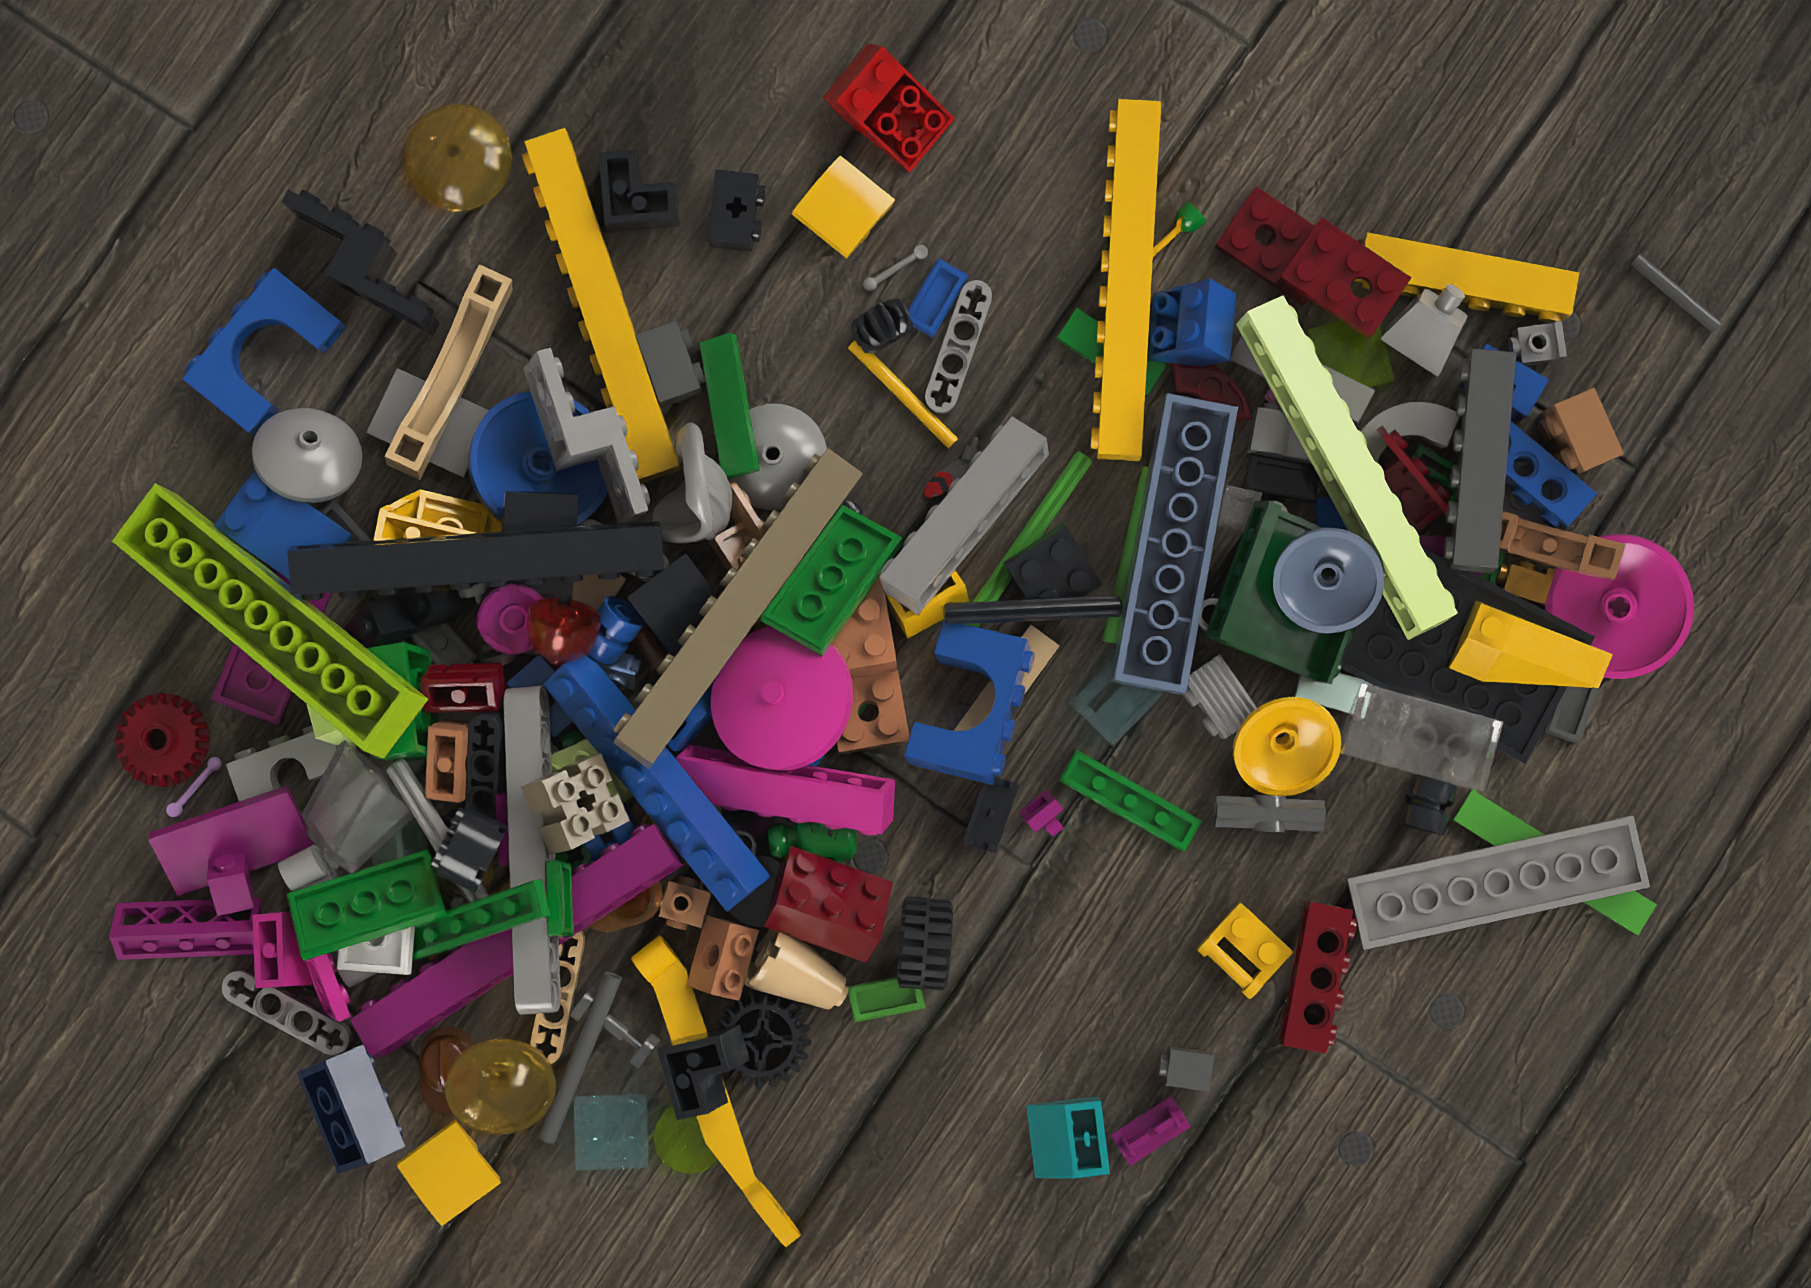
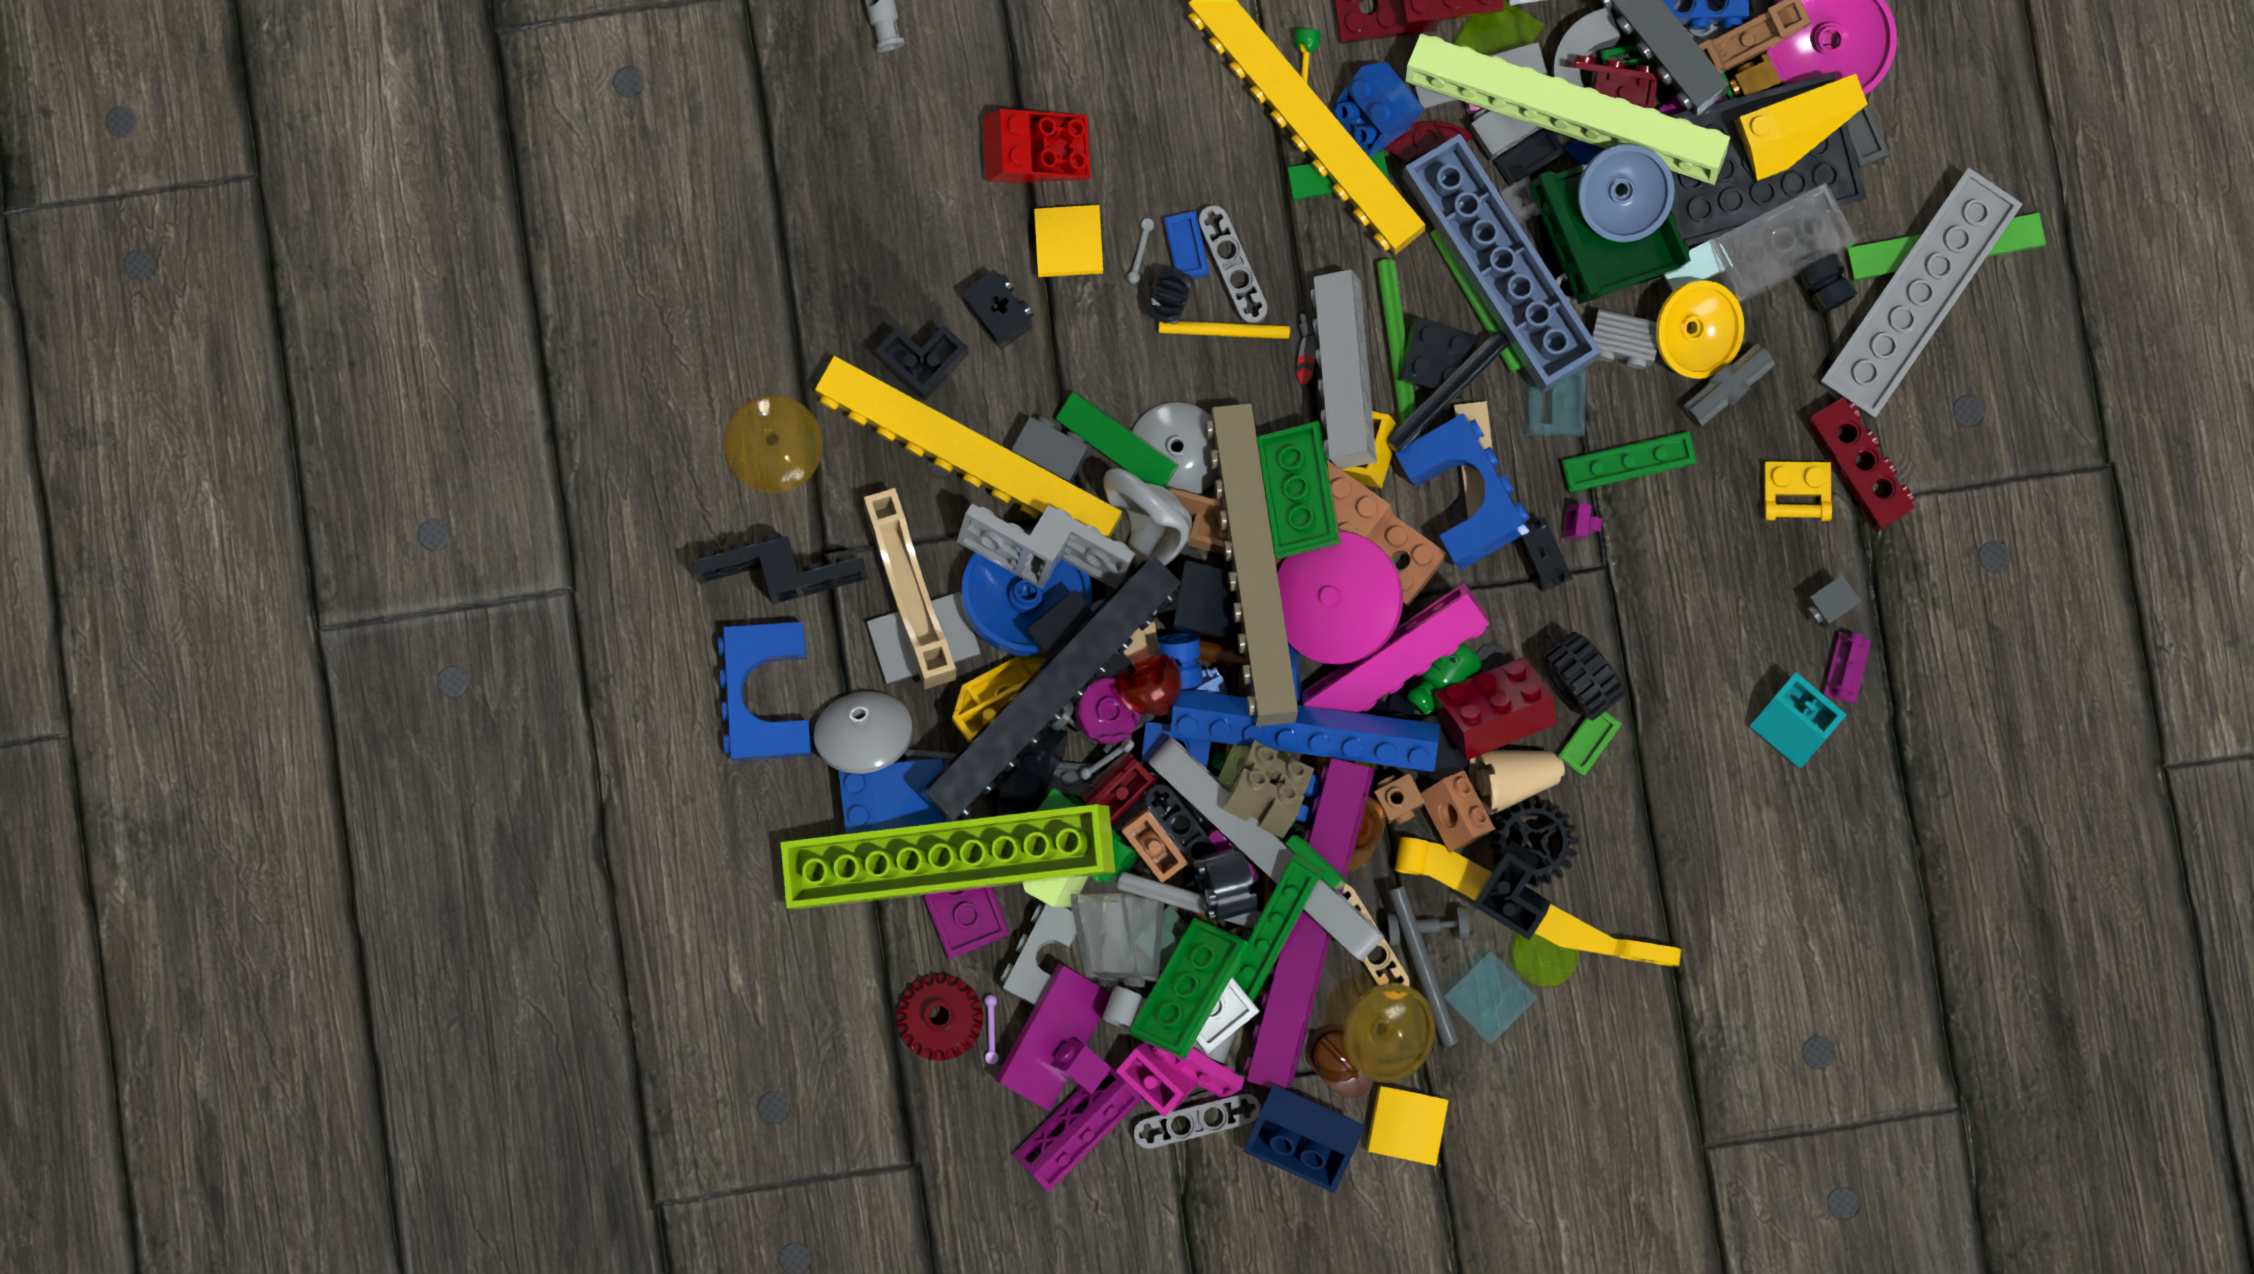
camera: 40 degrees left, 5 degrees down
none -> light grey hinge [1080,738,1134,780]

